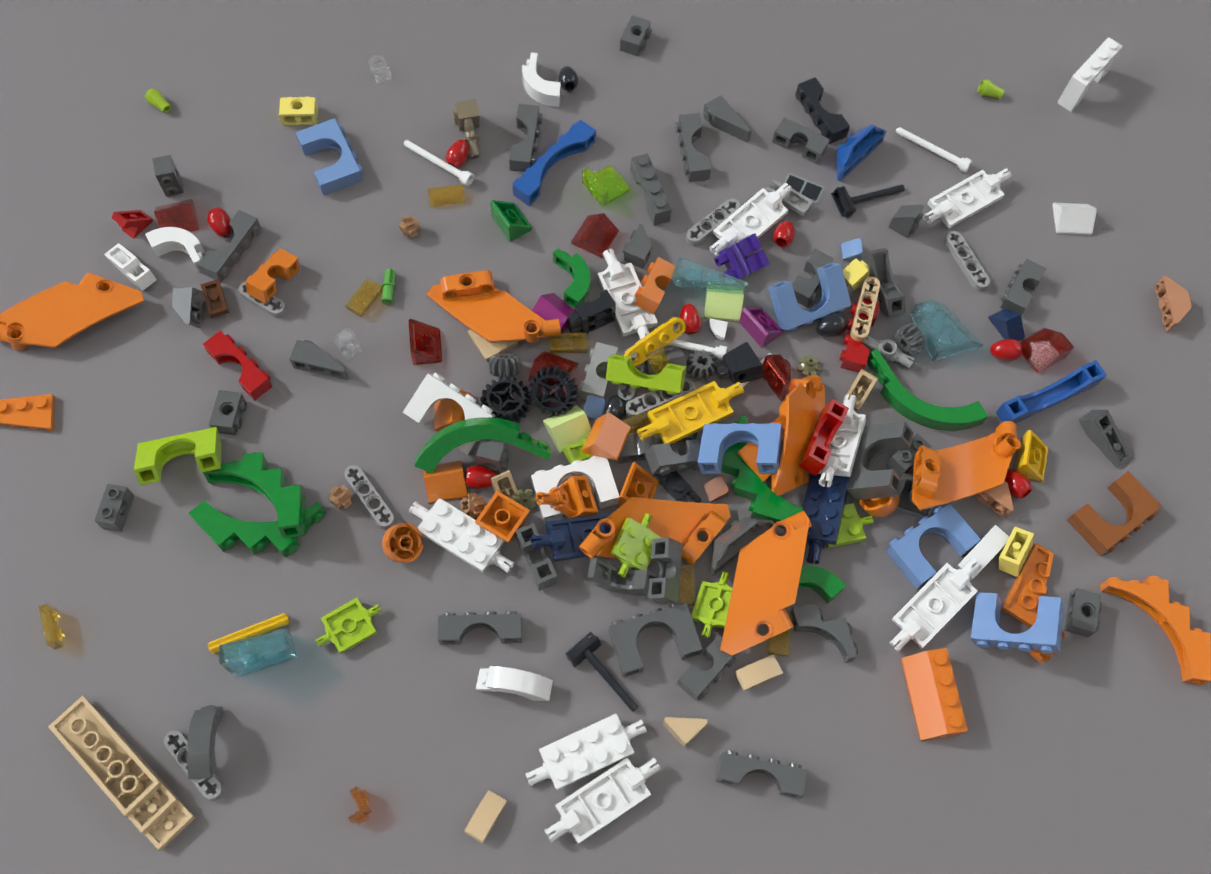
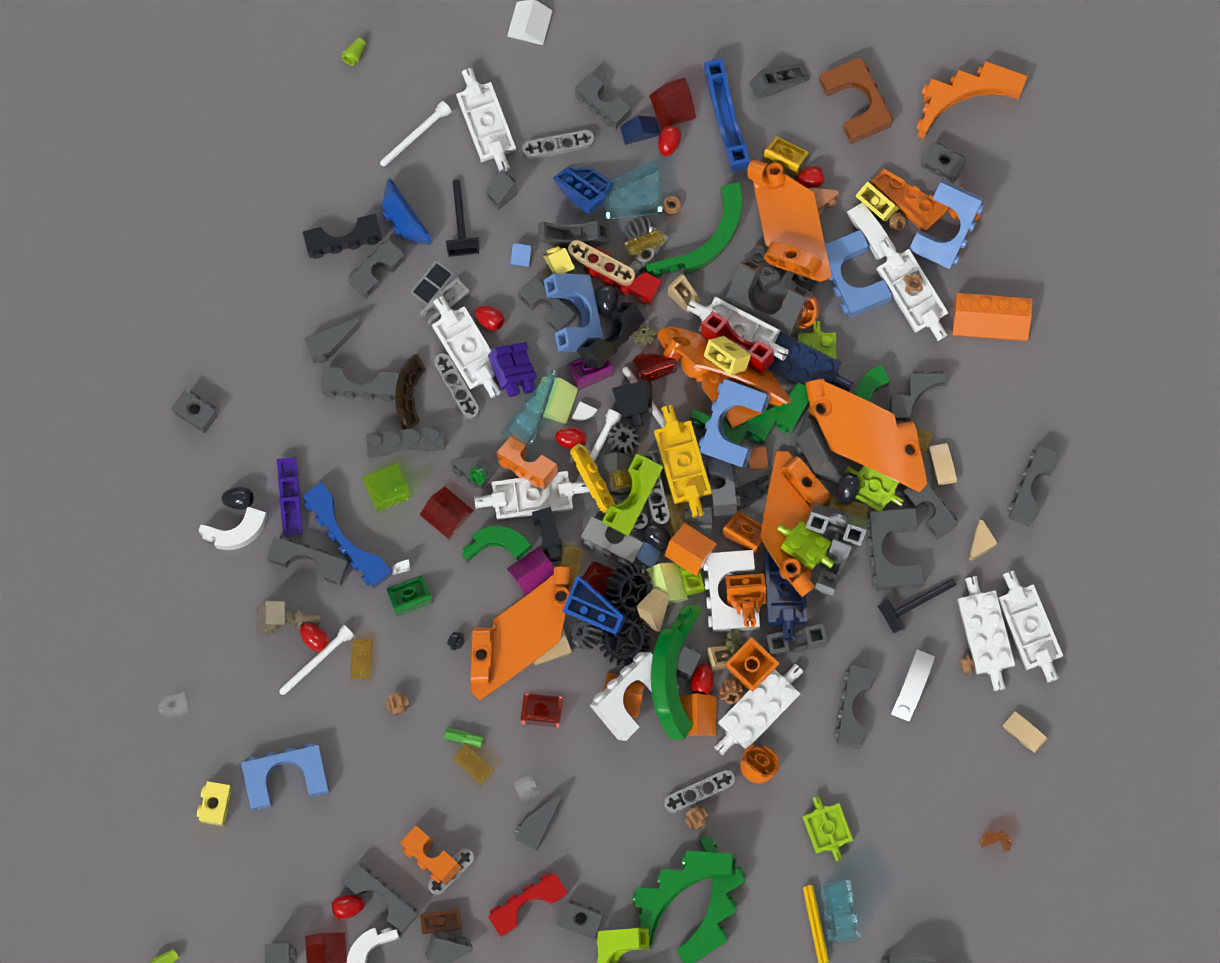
camera: 75 degrees left, 10 degrees up
none -> dark purple slope [277,457,303,536]
none -> white tile [391,560,411,575]
none -> dark brown tile [395,354,426,430]
none -> black plate [447,632,465,651]
none -> green plate [470,466,487,485]
none -> blue wedge [553,167,614,214]
none -> blue wedge [562,575,627,635]
none -> black arch [577,302,645,368]
none -> clear yellow plate [624,230,666,255]
none -> tan slope [636,589,670,632]
none -> medium nougat plate [662,196,681,214]
none -> light yellow brick [704,336,751,376]
none -> black animal [837,473,861,505]
none -> medium nougat plate [889,213,906,231]
none -> medium nougat plate [903,274,923,293]
none -> medium nougat plate [960,654,975,675]

